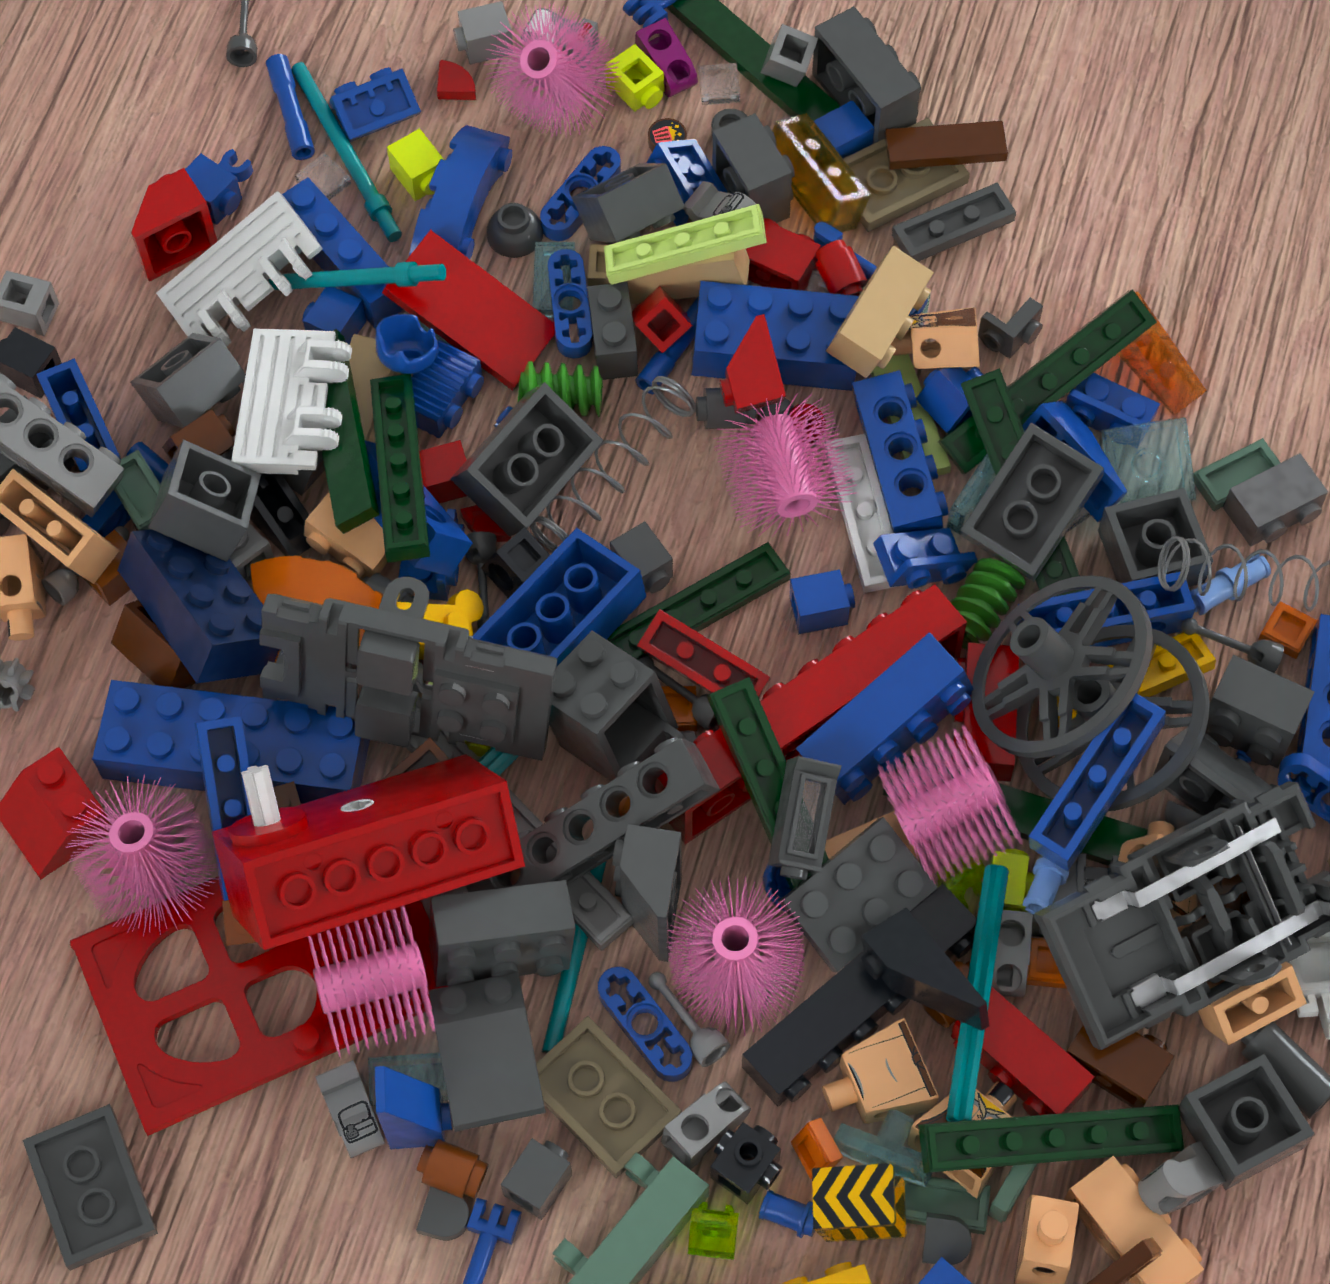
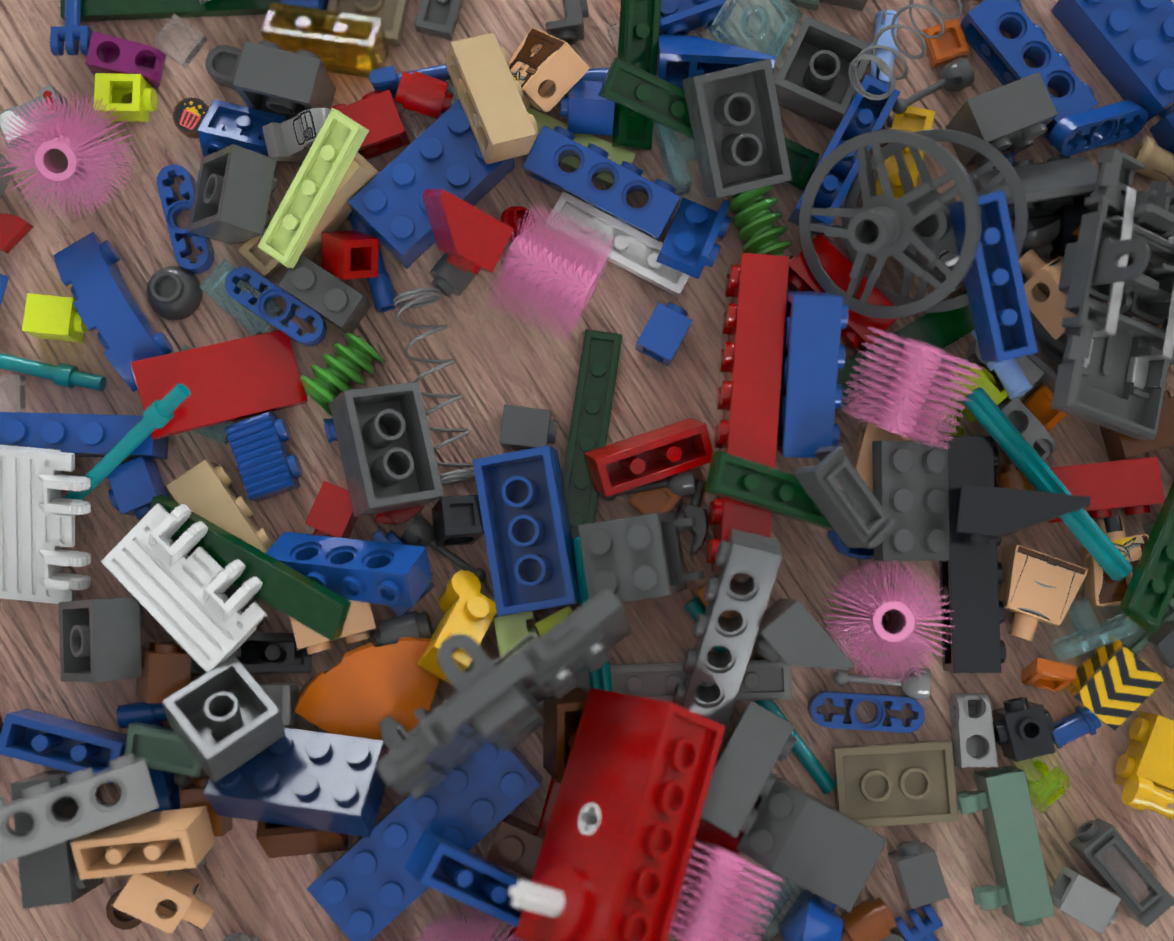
camera: 50 degrees left, 20 degrees up
dark green tile [370,374,430,563] -> none
blue hair [376,314,439,374] -> none

